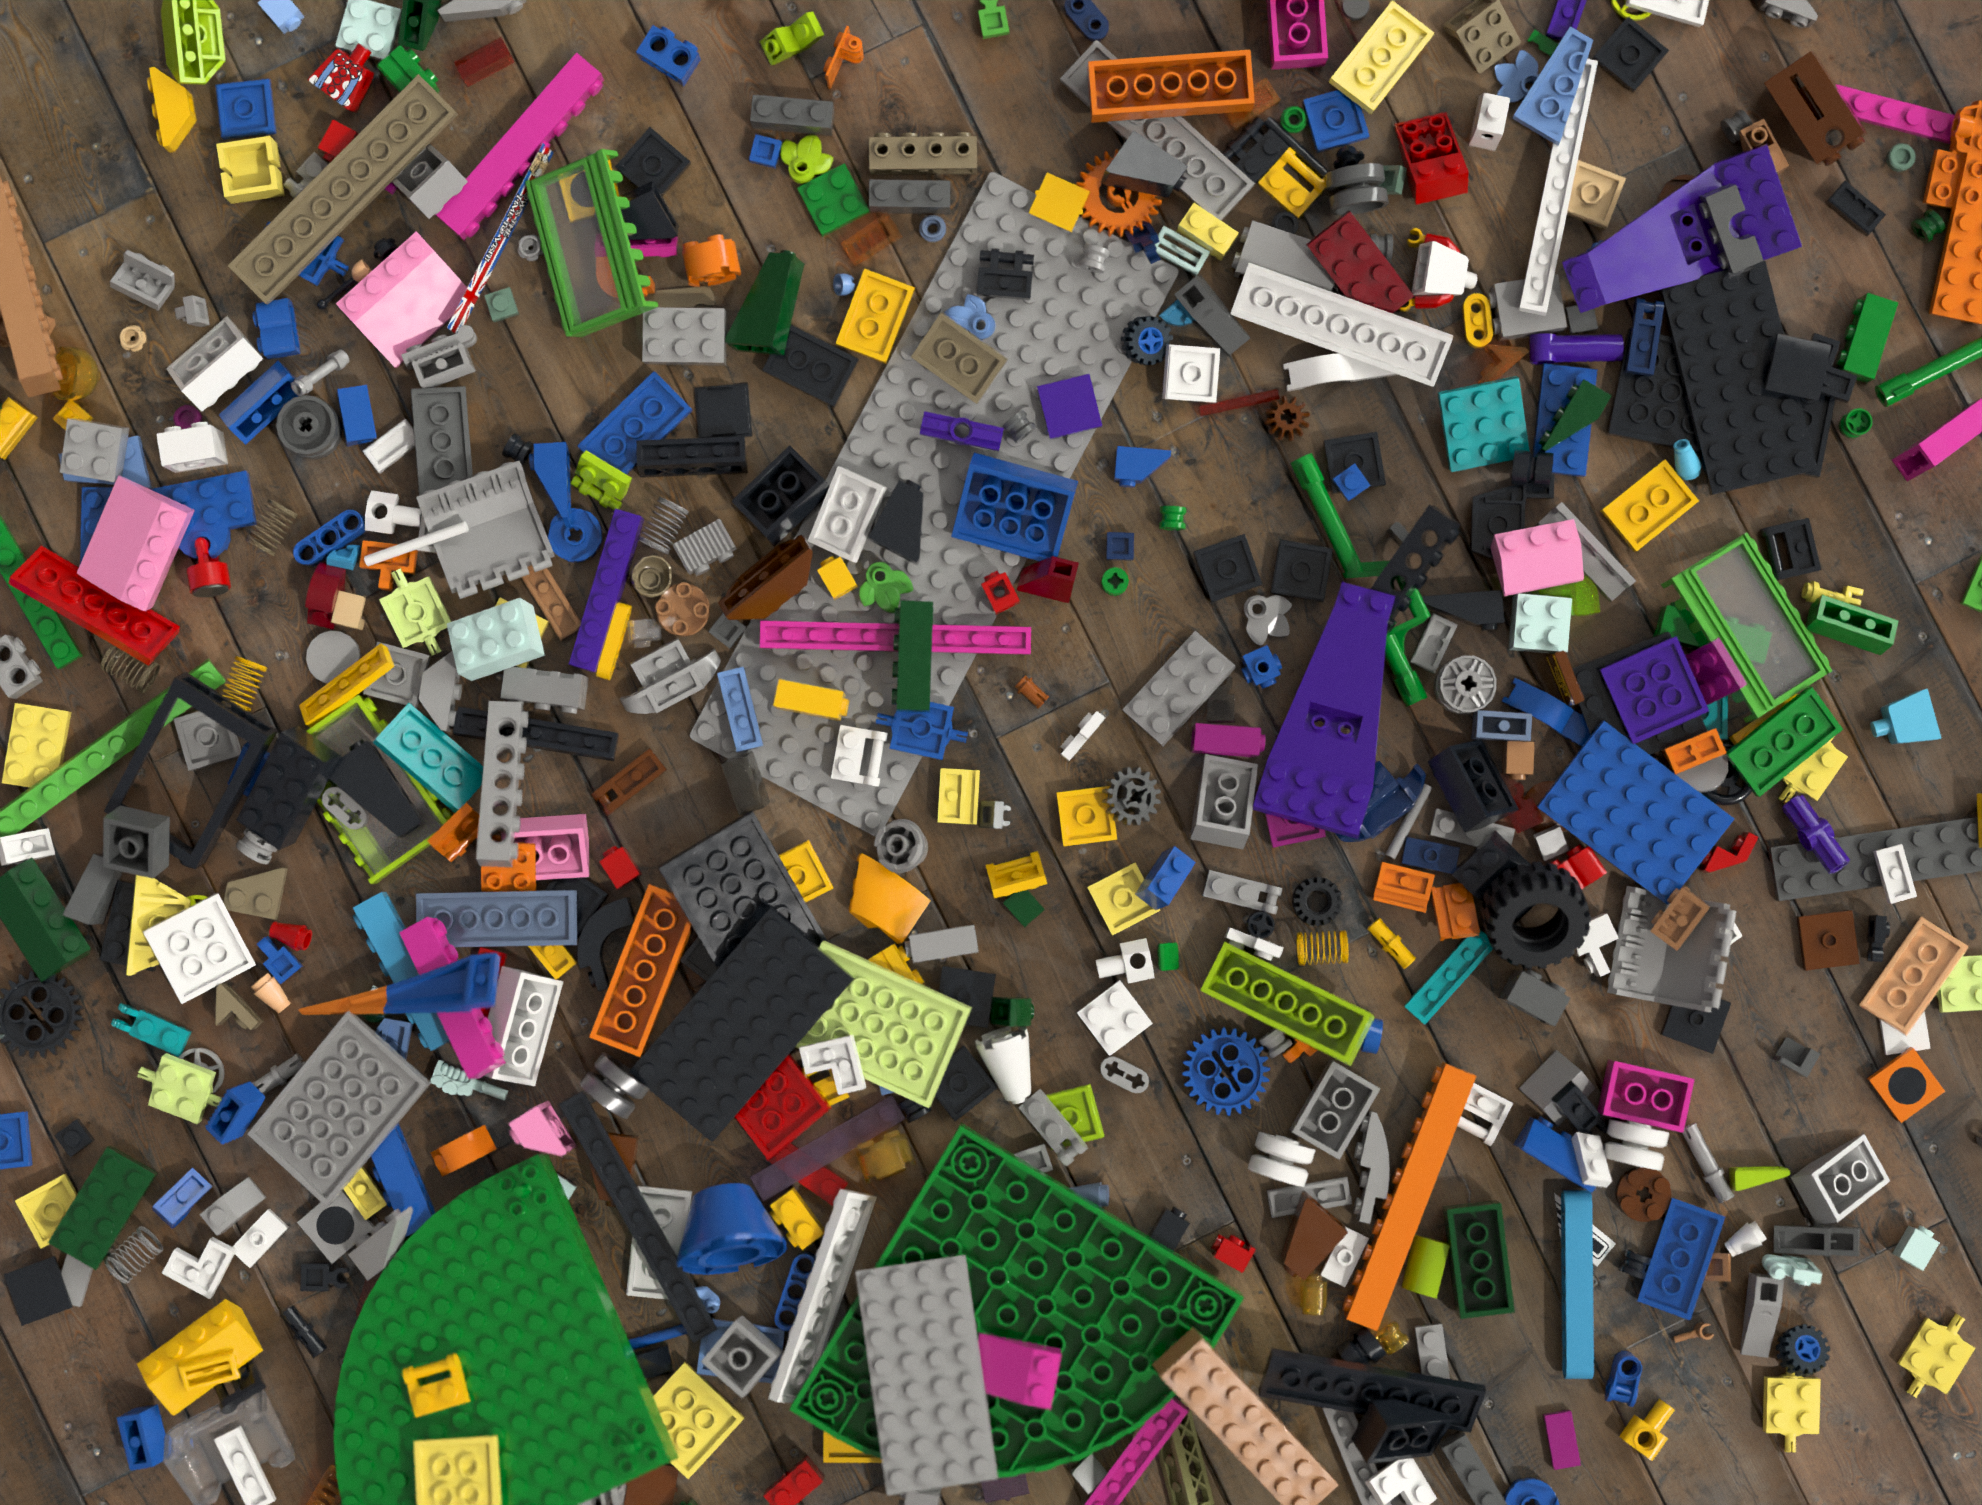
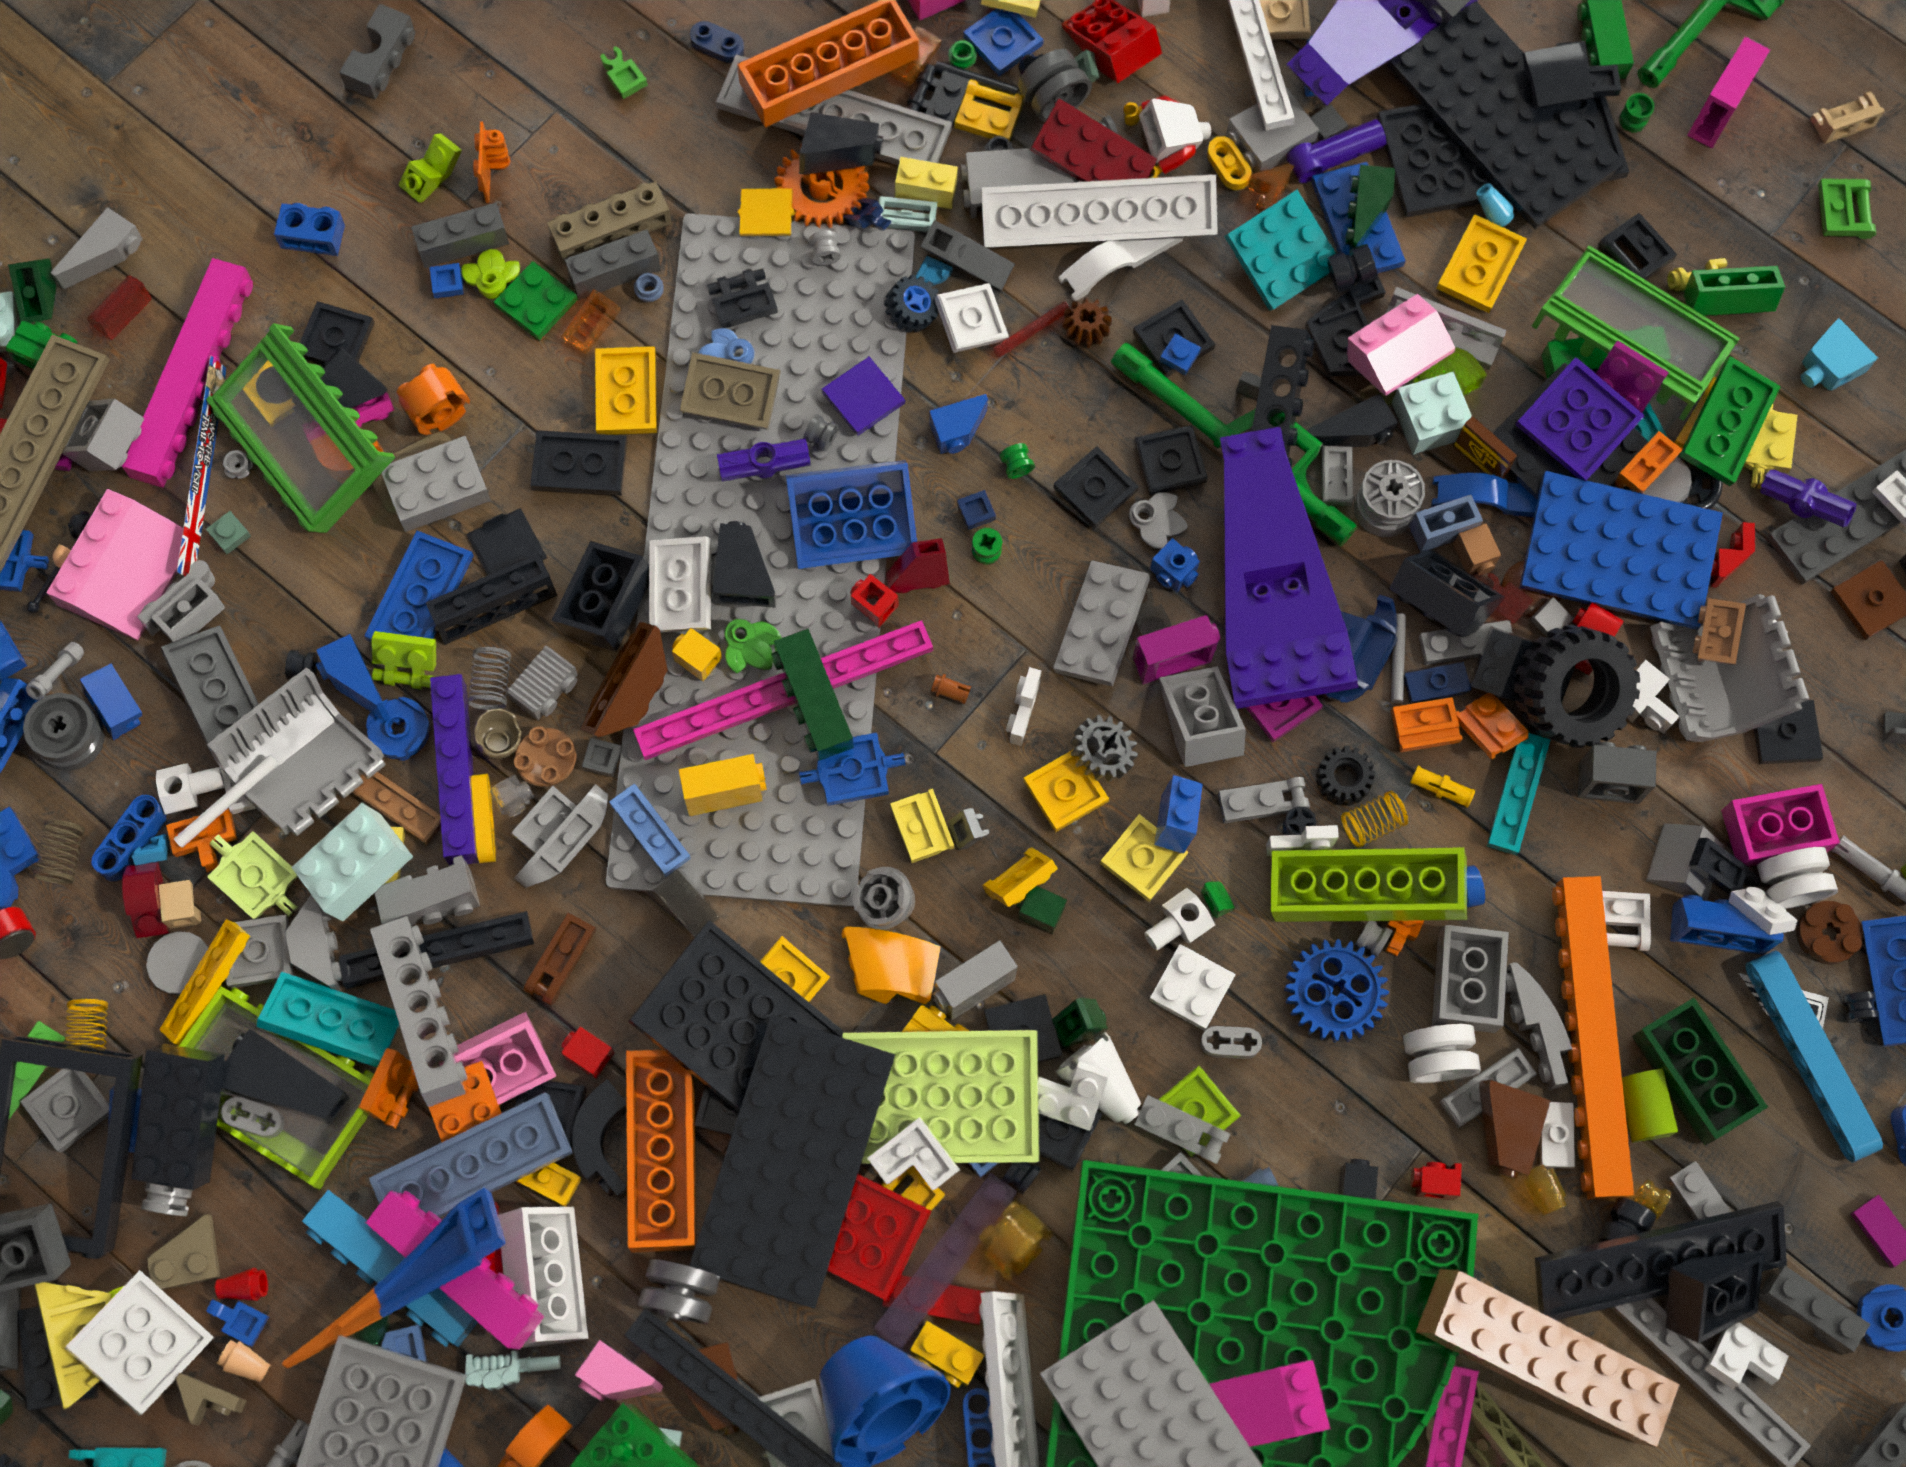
camera: 25 degrees left, 15 degrees down
white tile [363,419,415,473] -> none
dark green slope [725,250,804,355] -> none
white plate [831,725,888,787] -> none
medium blue hinge [833,273,856,296] -> none
dark blue plate [1625,298,1664,376] -> none
none -> white plate [1038,1061,1110,1131]

